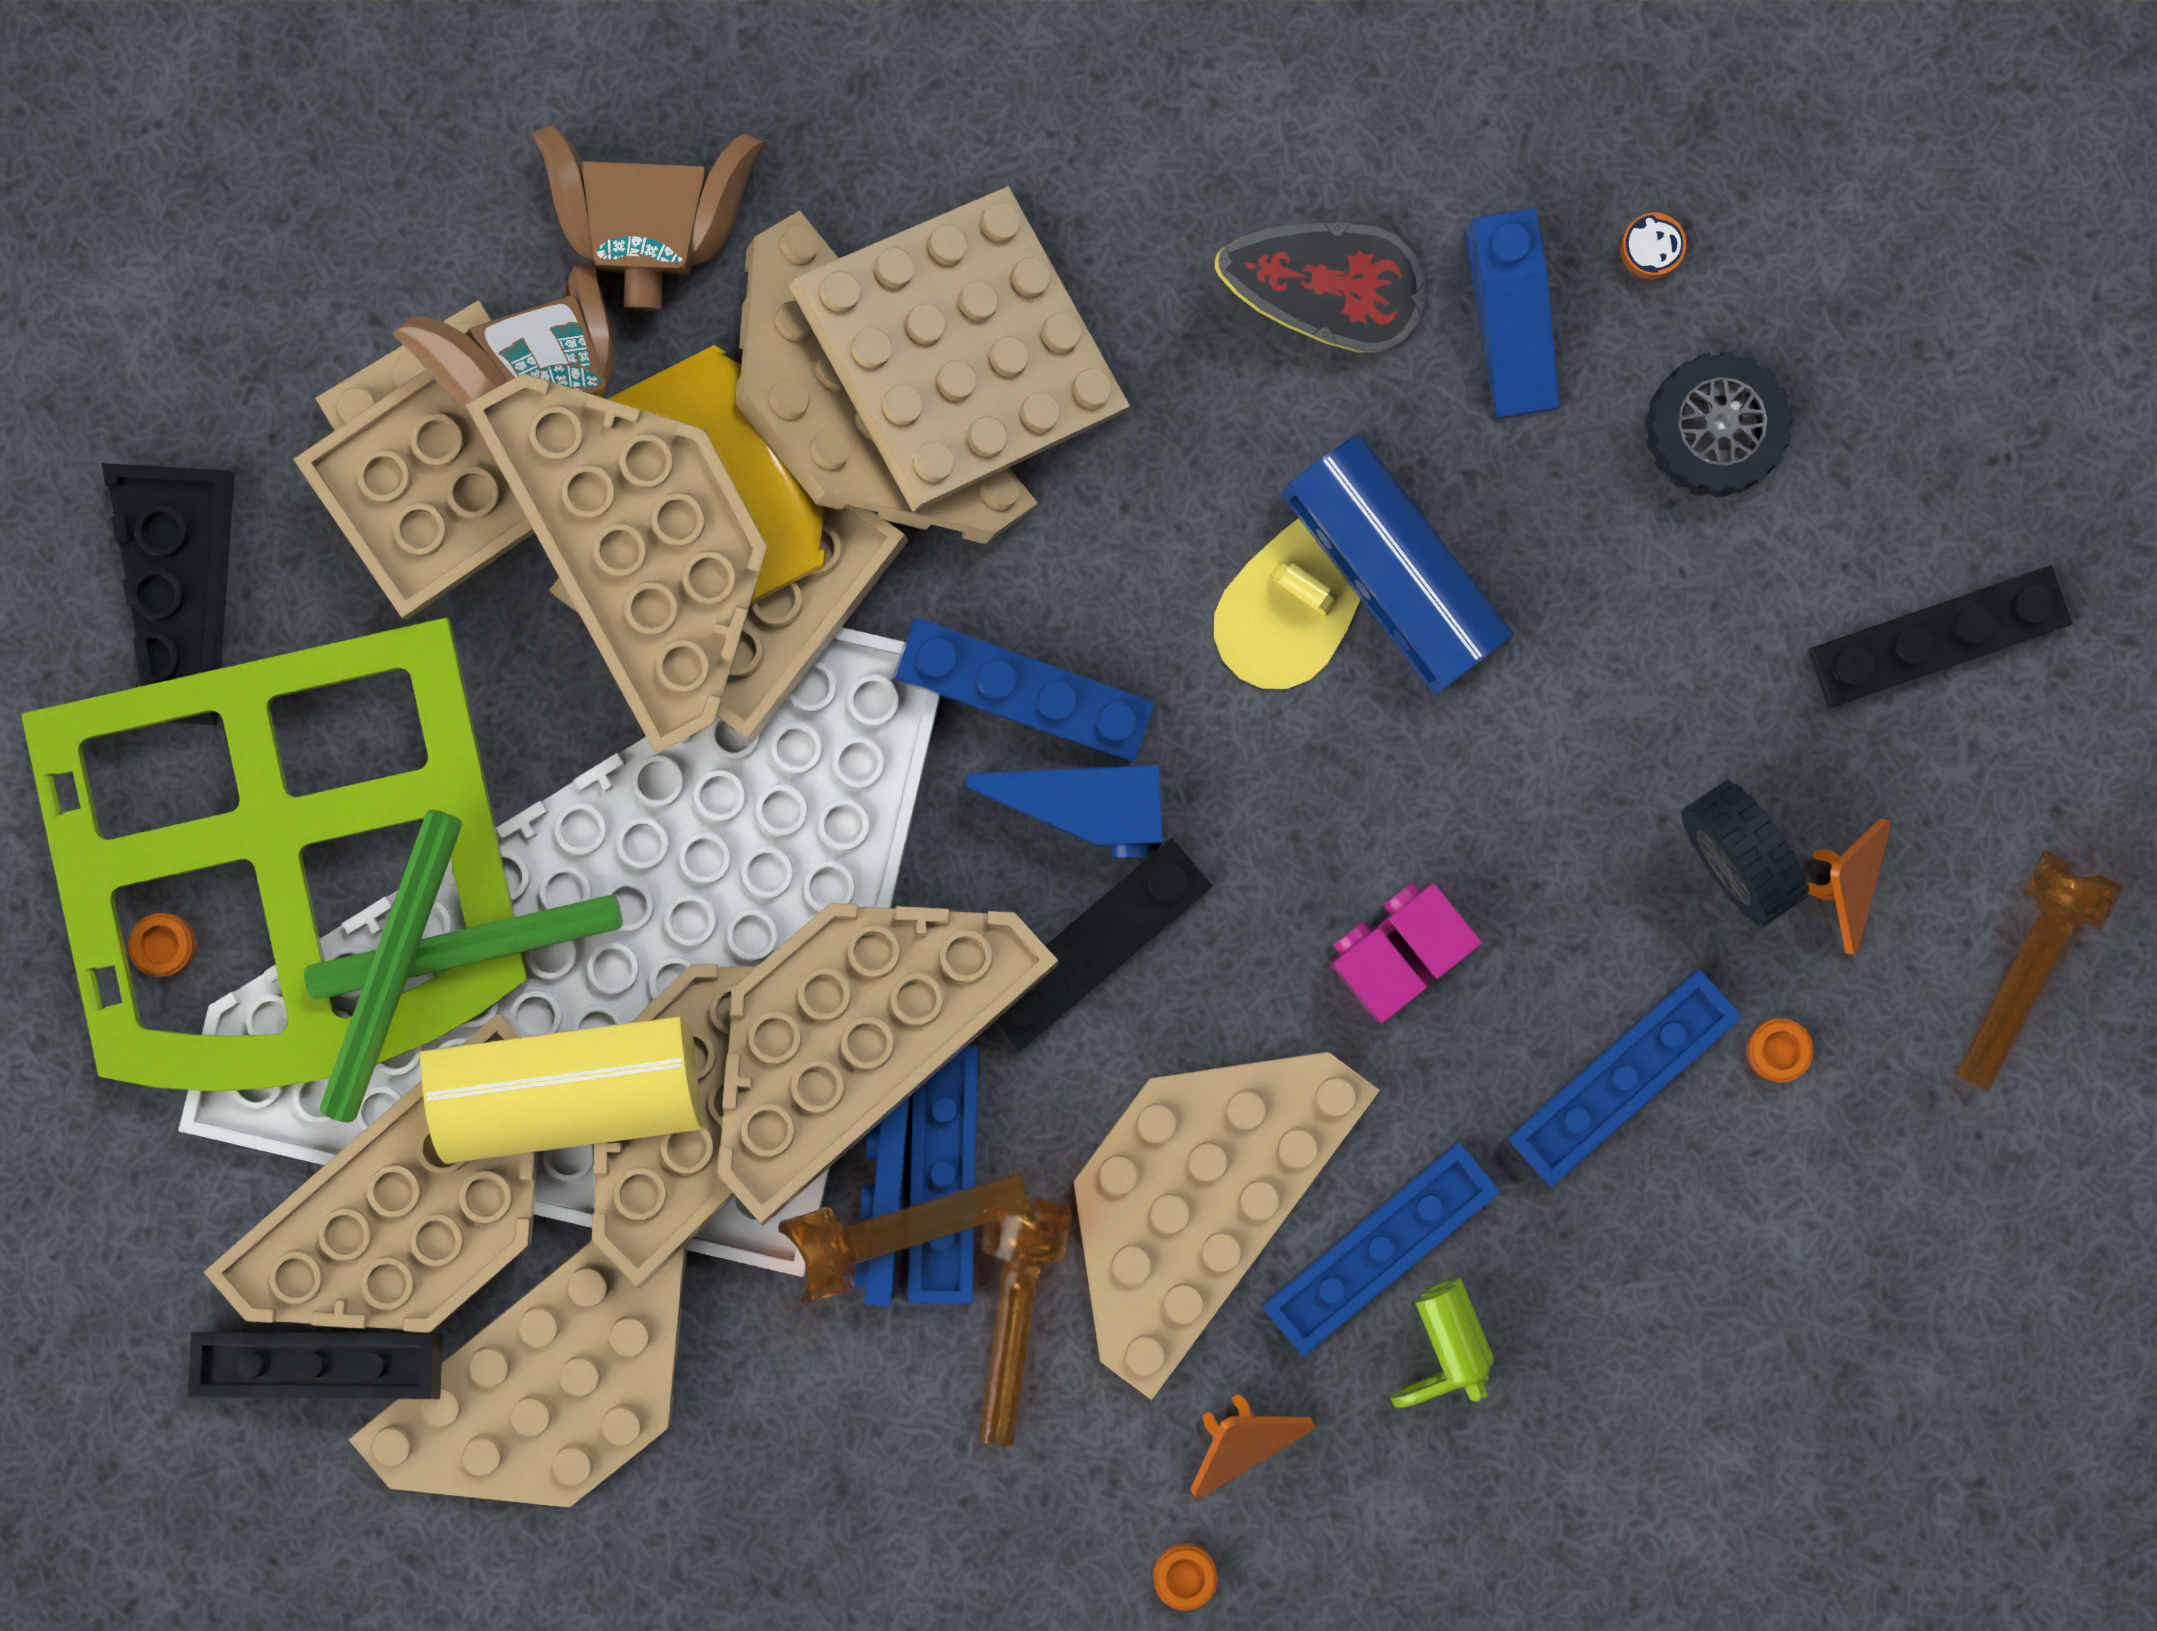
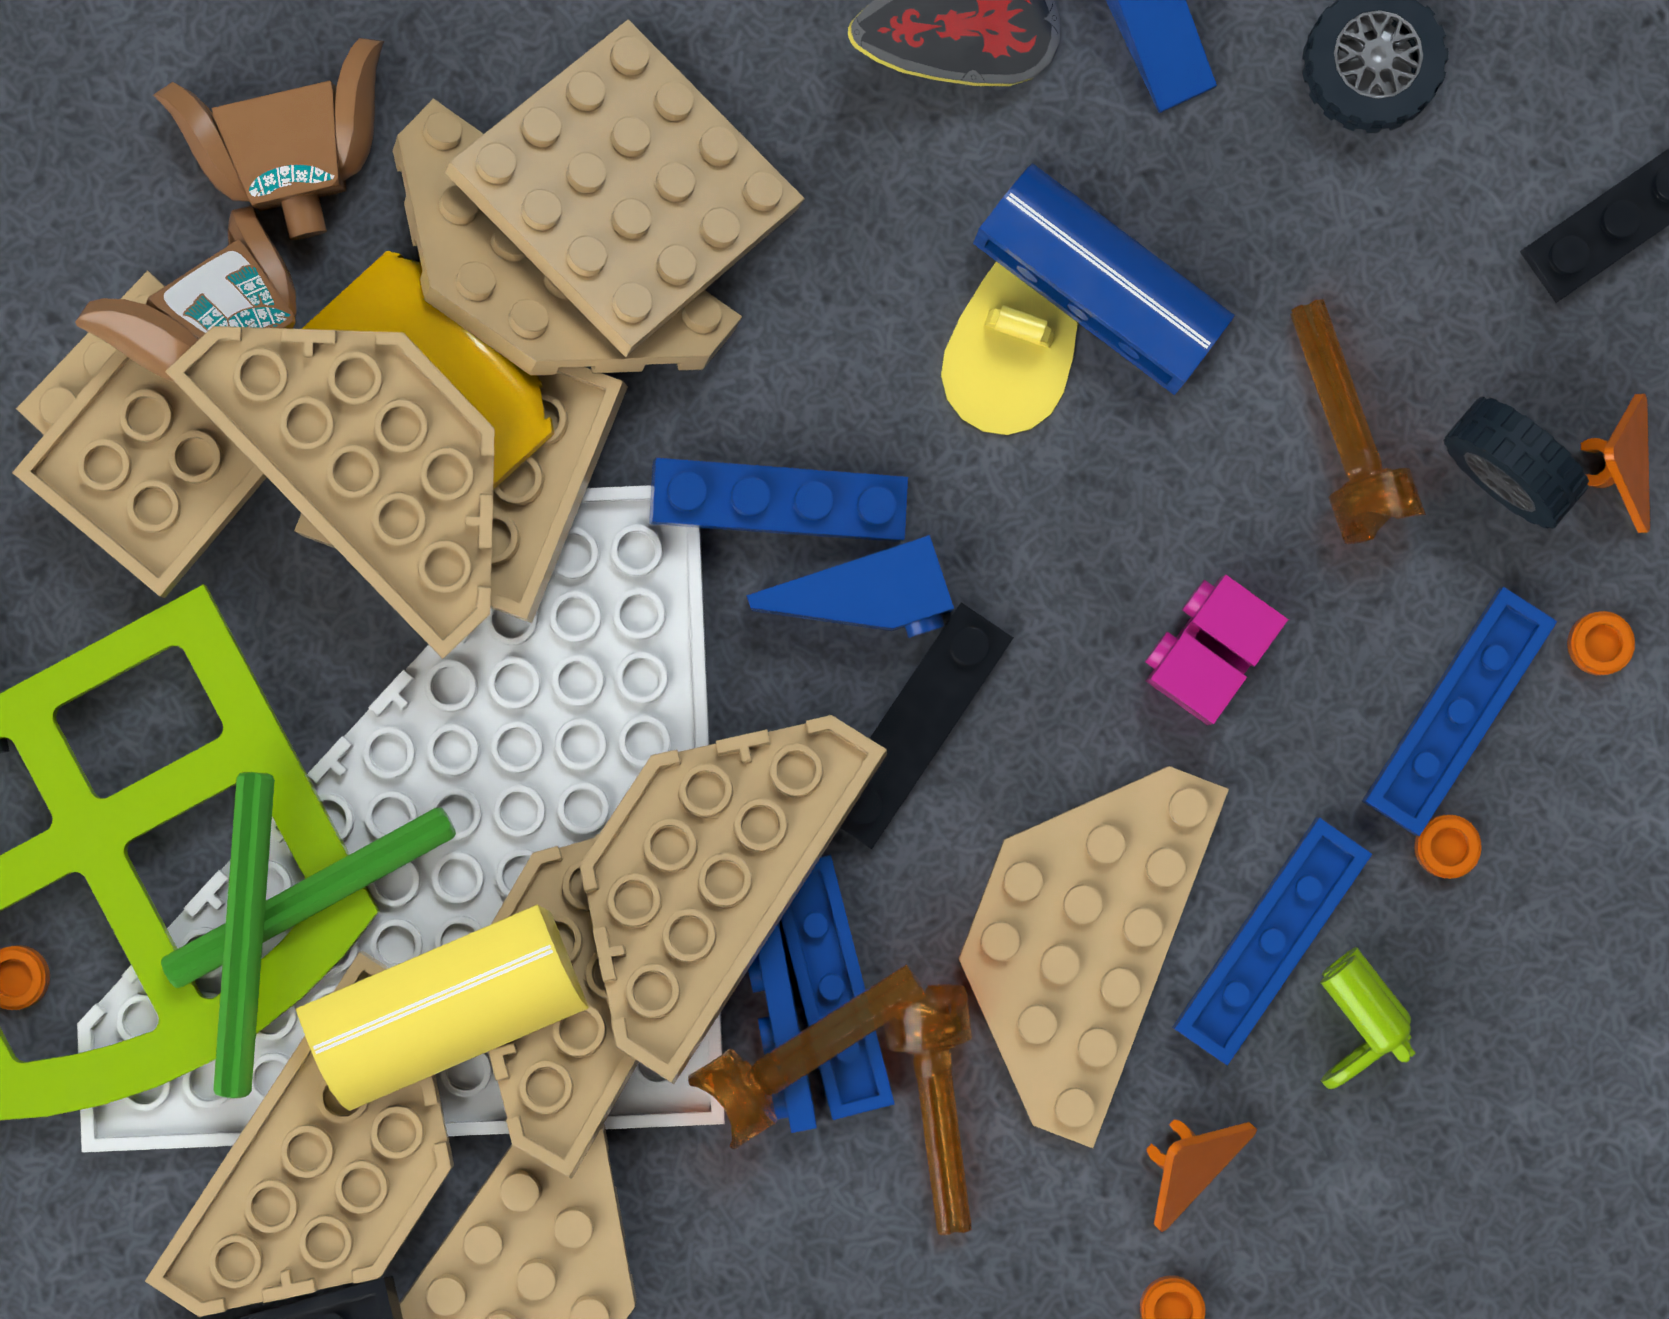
camera: 15 degrees left, 0 degrees up
none -> clear orange piece [1290,299,1426,545]
none -> orange tile [1415,815,1482,879]

